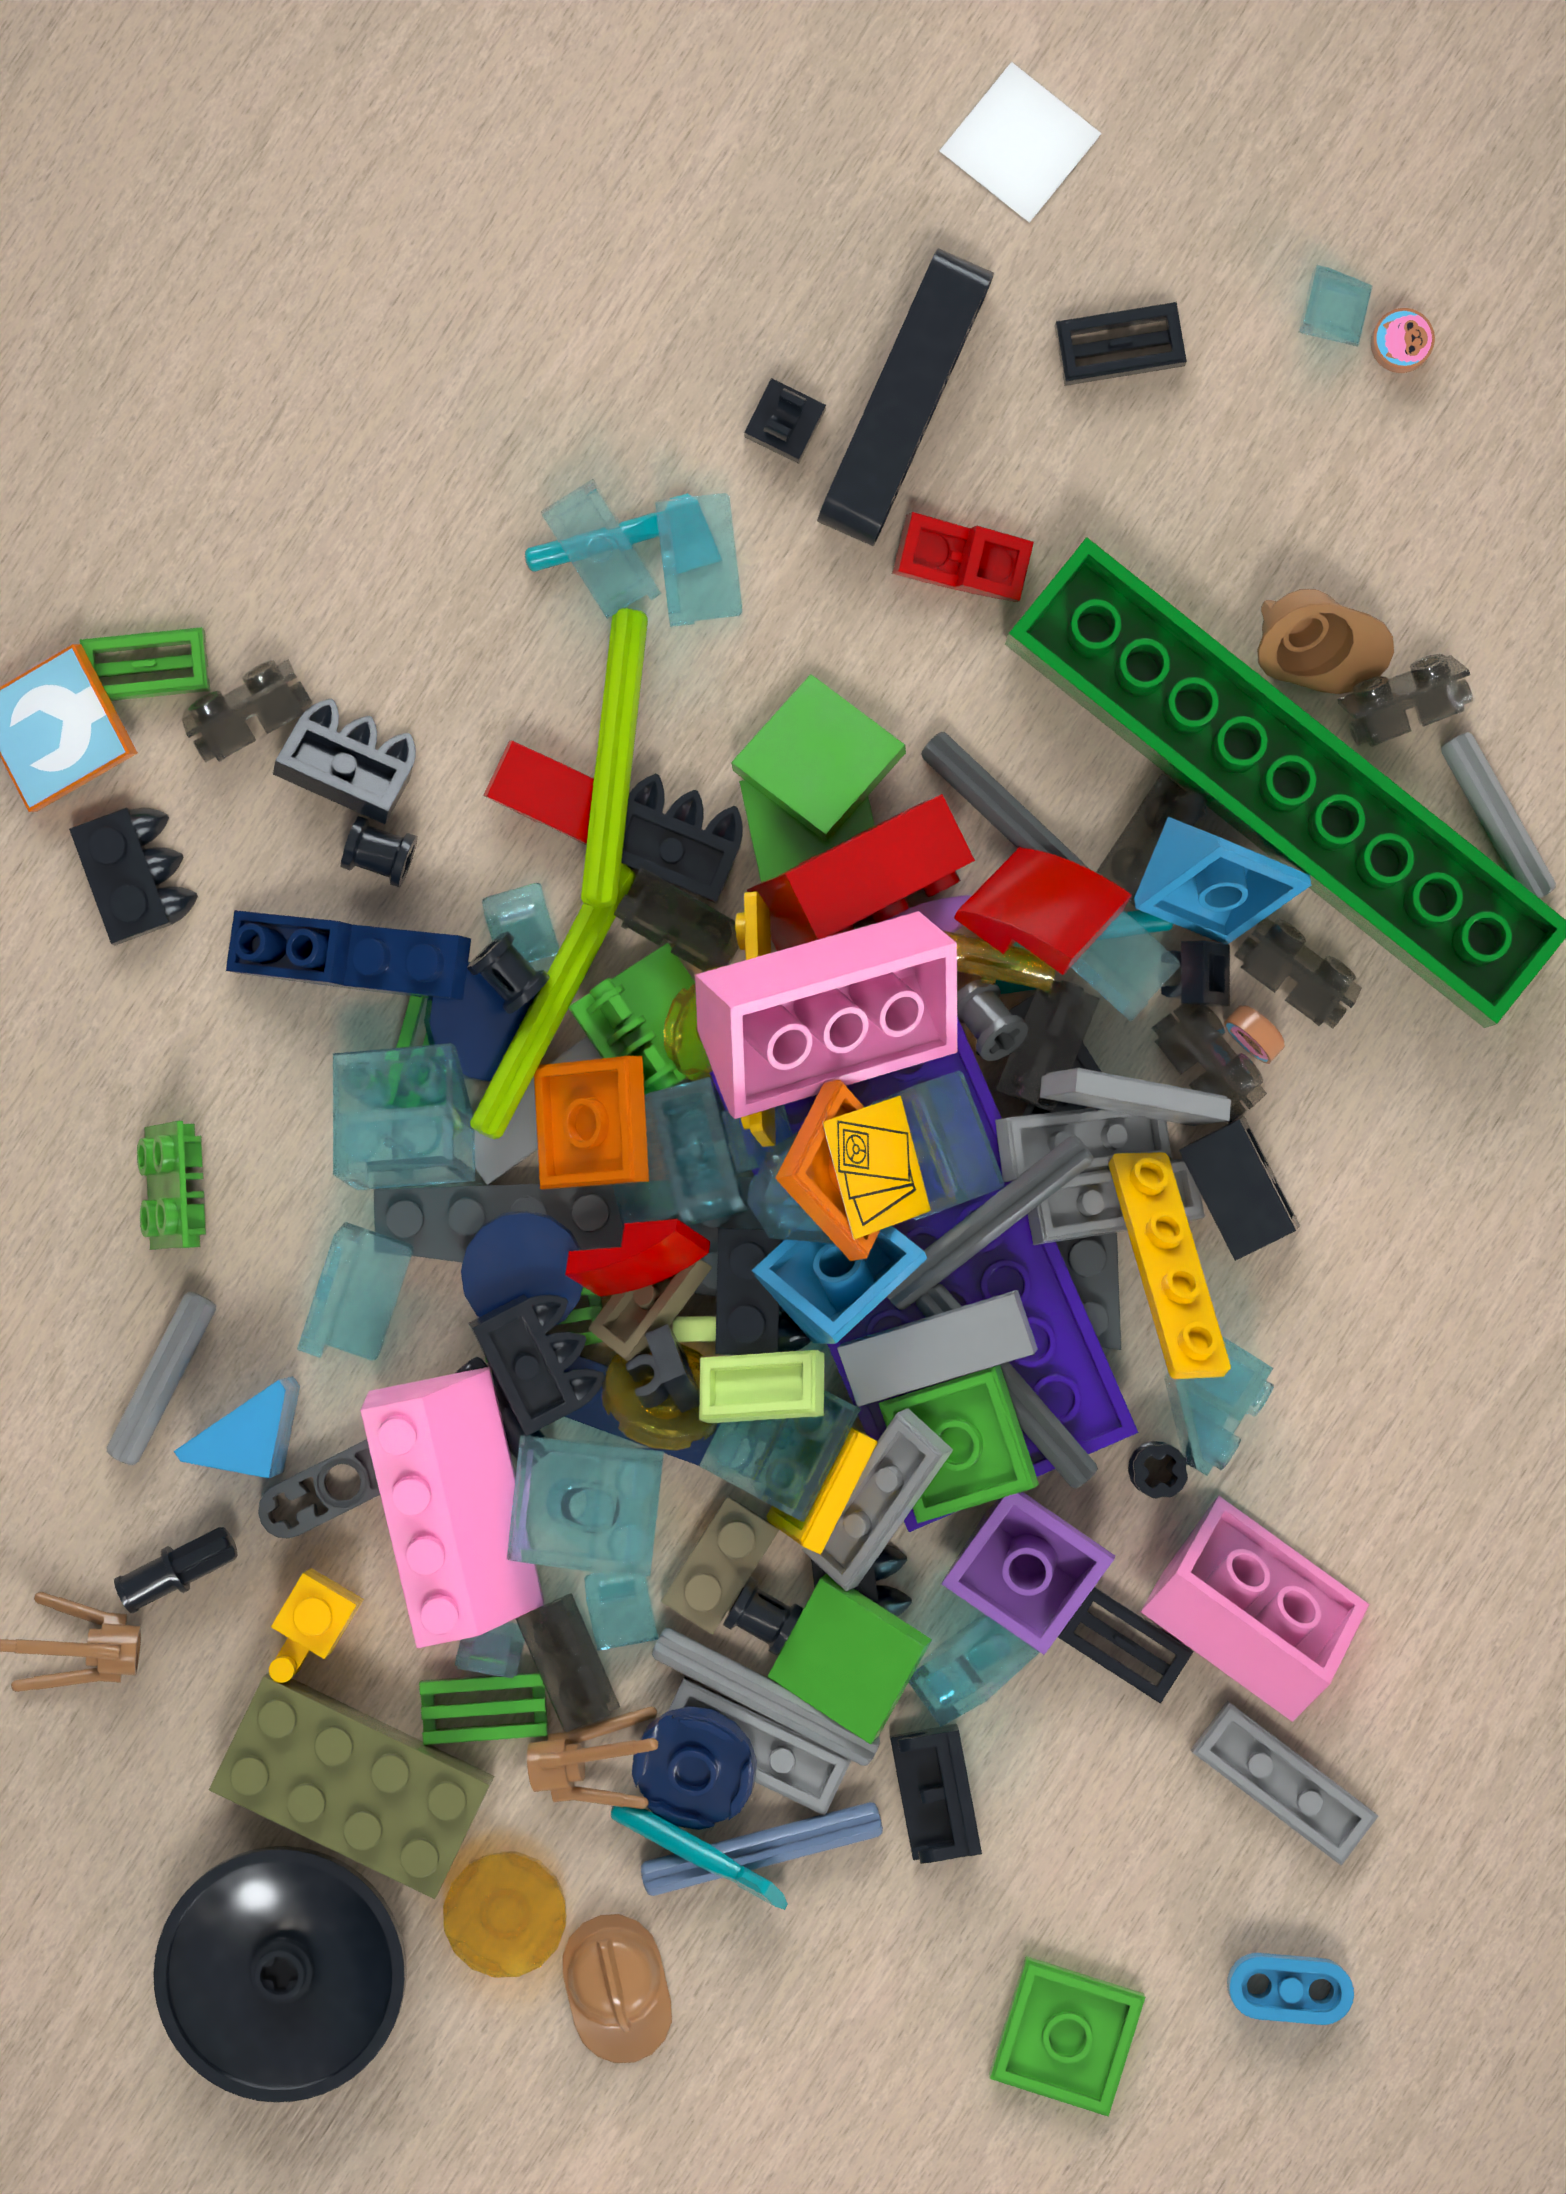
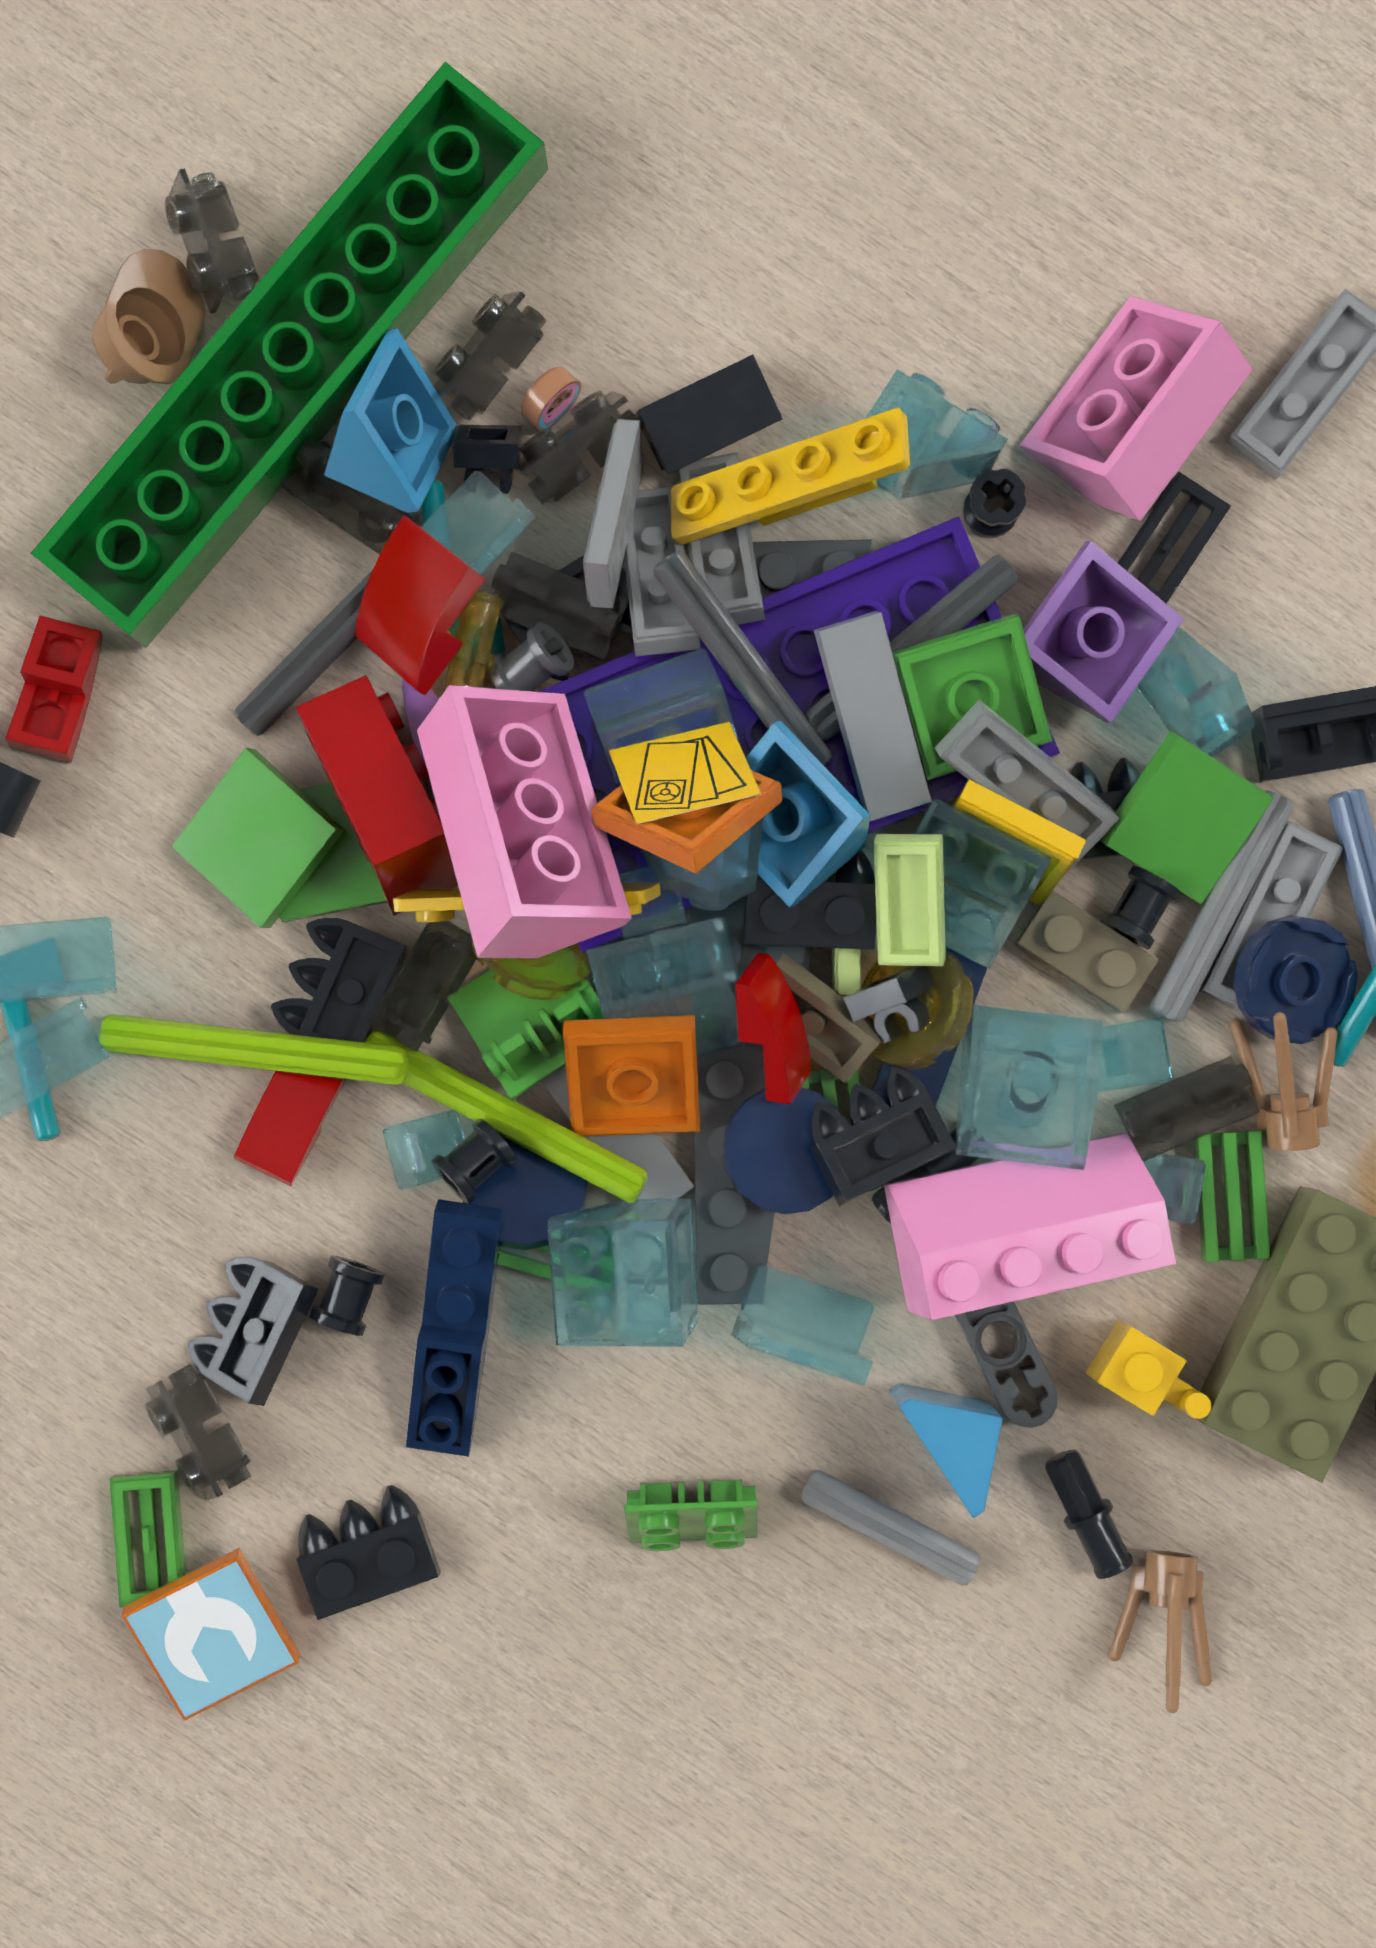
camera: 85 degrees left, 0 degrees up
light grey axle [1442,732,1556,899] -> none

